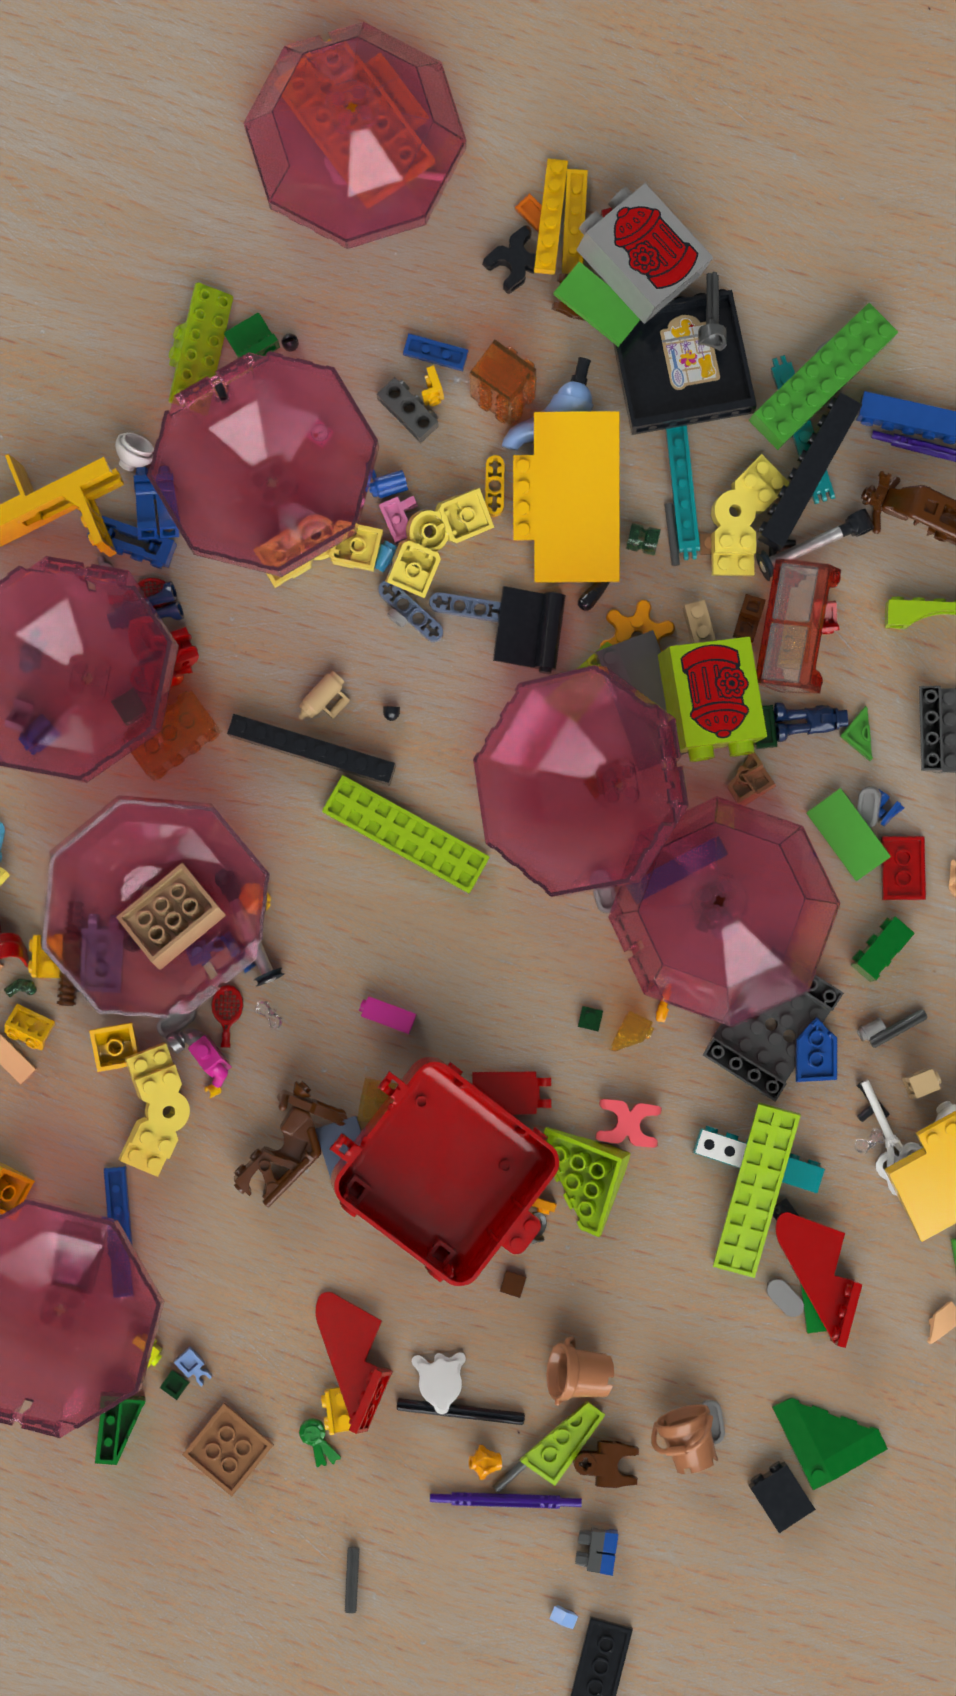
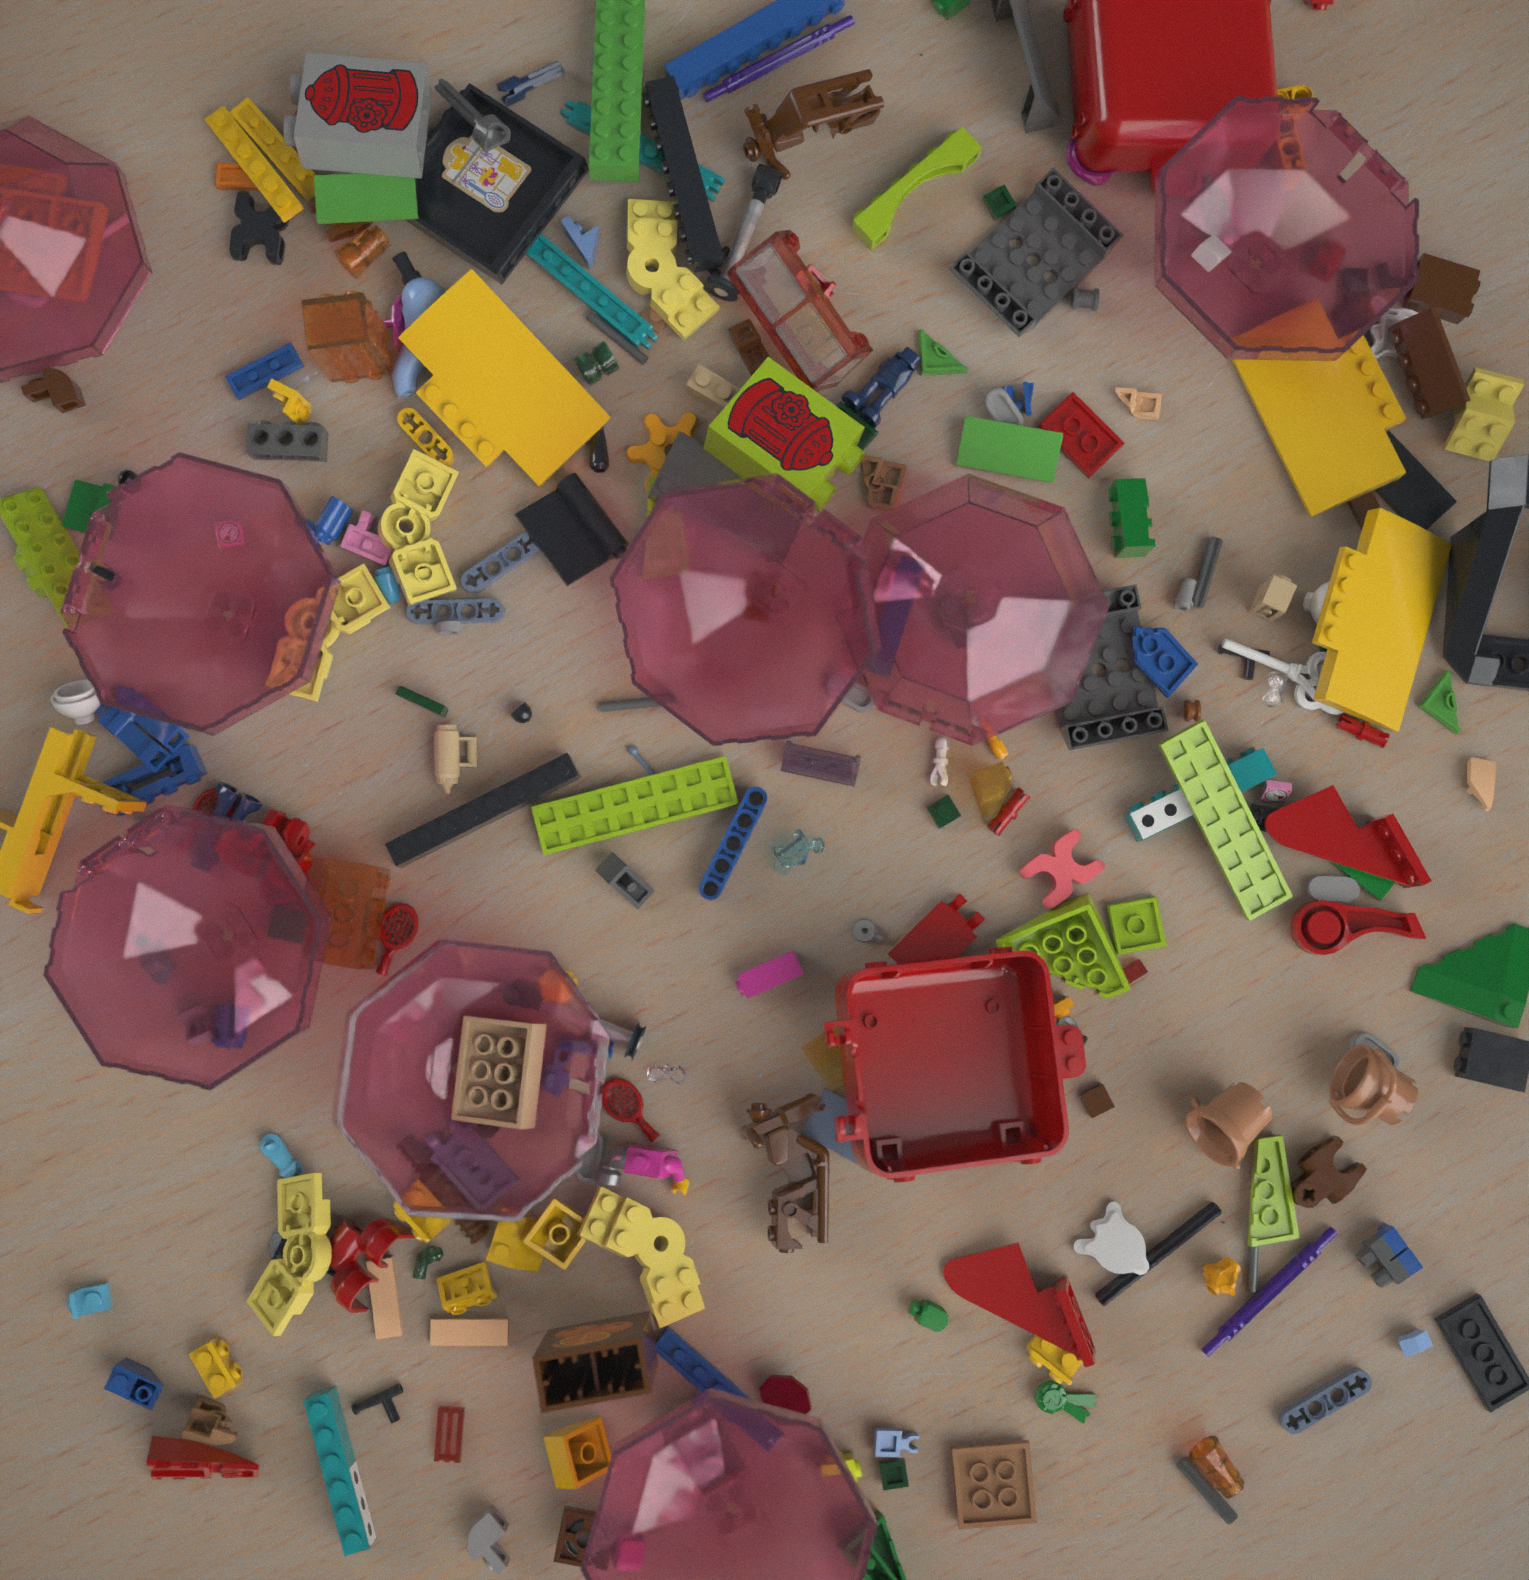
camera: 50 degrees left, 0 degrees up
none -> reddish brown brick [21,368,86,413]
none -> clear orange plant [334,225,391,279]
none -> red piece [375,903,419,976]
none -> dark pink piece [385,295,405,352]
none -> dark green tile [395,686,449,718]
none -> yellow slope [486,1206,544,1272]
none -> dark blue piece [496,61,564,107]
none -> reddish brown brick [532,1311,659,1413]
none -> medium blue slope [560,215,601,270]
none -> dark grey slope [595,852,654,909]
none -> dark grey piece [599,695,675,712]
none -> sand blue hinge [628,746,655,775]
none -> blue beam [699,787,767,901]
none -> dark red piece [759,1375,812,1421]
none -> clear light blue piece [772,829,825,875]
none -> container [781,740,861,787]
none -> light grey piece [852,919,884,943]
none -> green arm [908,1299,948,1332]
none -> white piece [930,737,949,786]
none -> red pin [987,787,1031,836]
none -> lime tile [1106,896,1167,955]
none -> clear red piece [1123,959,1148,984]
none -> dark orange bush [1183,700,1201,722]
none -> clear orange plant [1188,1436,1245,1499]
none -> bright pink tile [1259,780,1292,804]
none -> sand blue beam [1279,1368,1372,1434]
none -> red animal [1290,900,1427,955]
none -> red pin [1336,714,1390,748]

